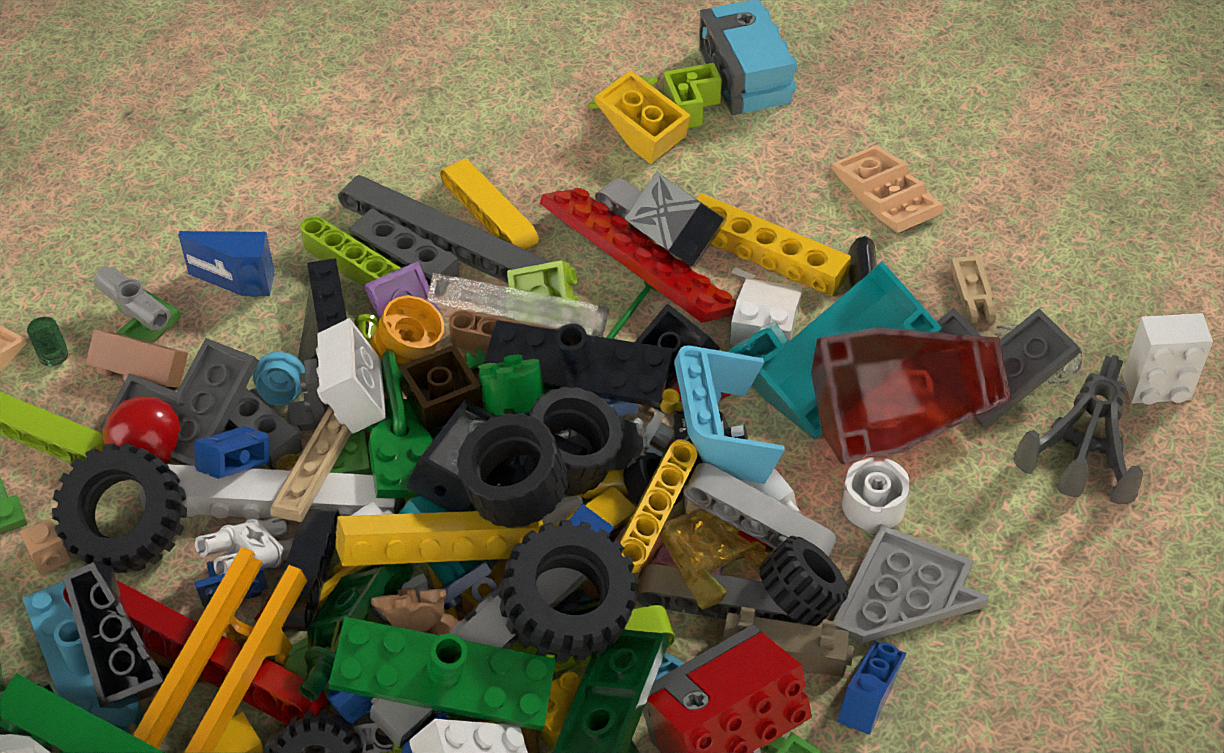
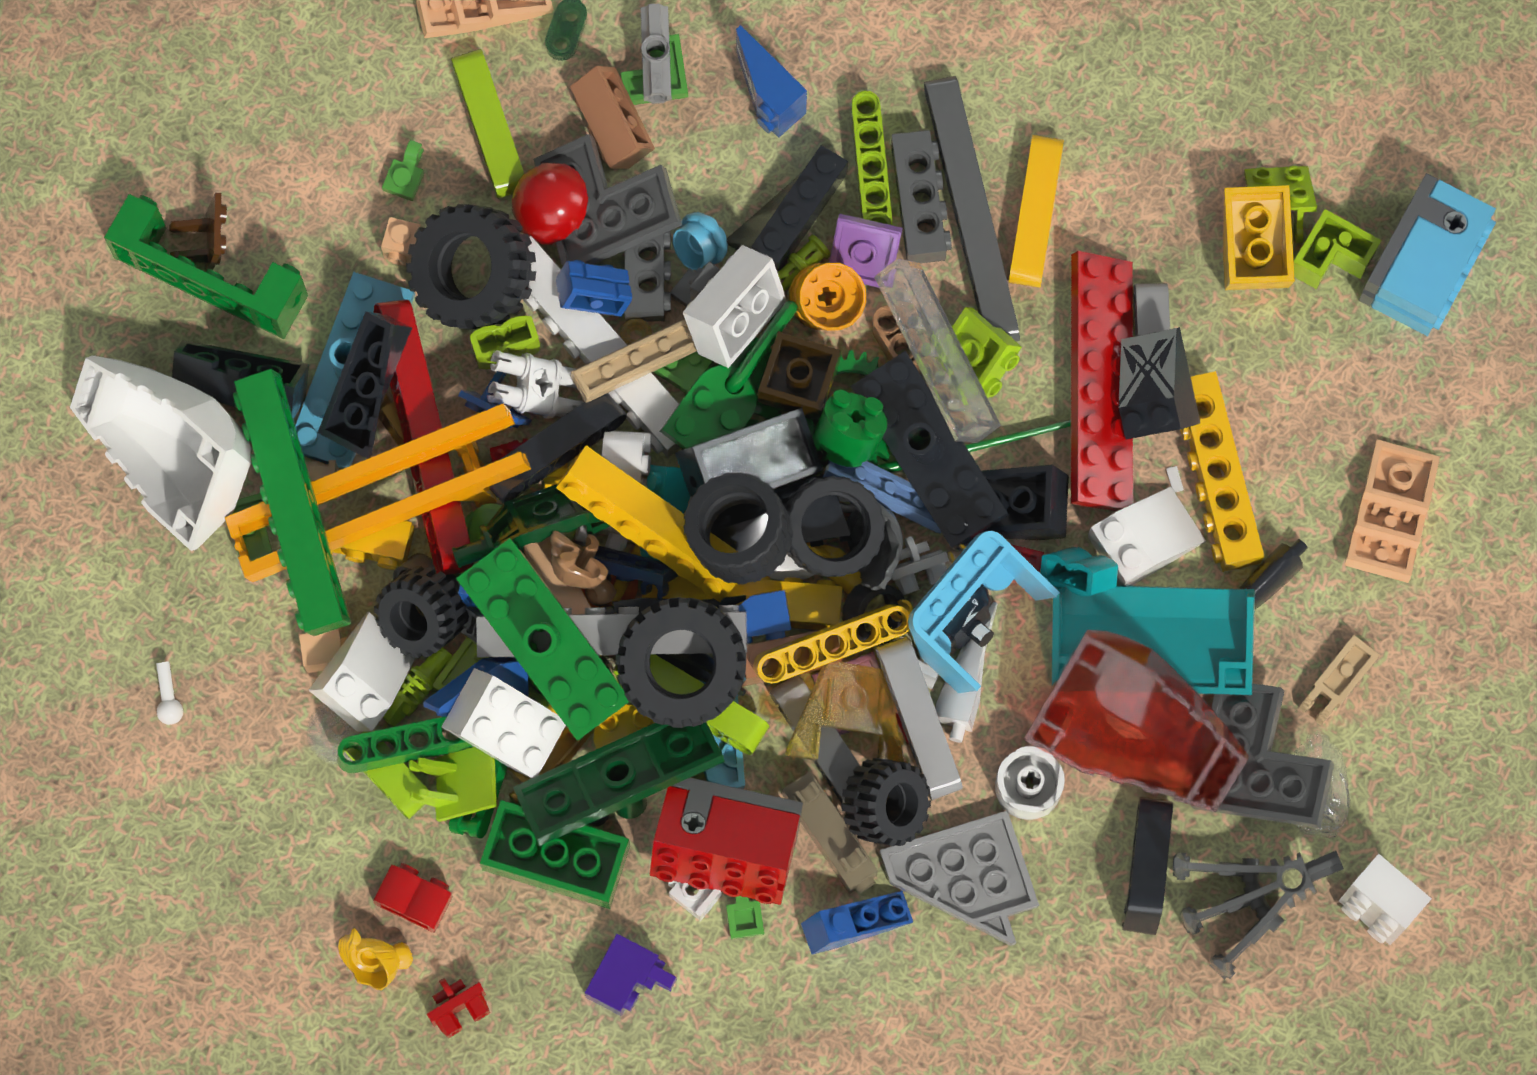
camera: 45 degrees right, 25 degrees up
none -> lime brick [470,316,541,370]
none -> black beam [1122,797,1173,935]

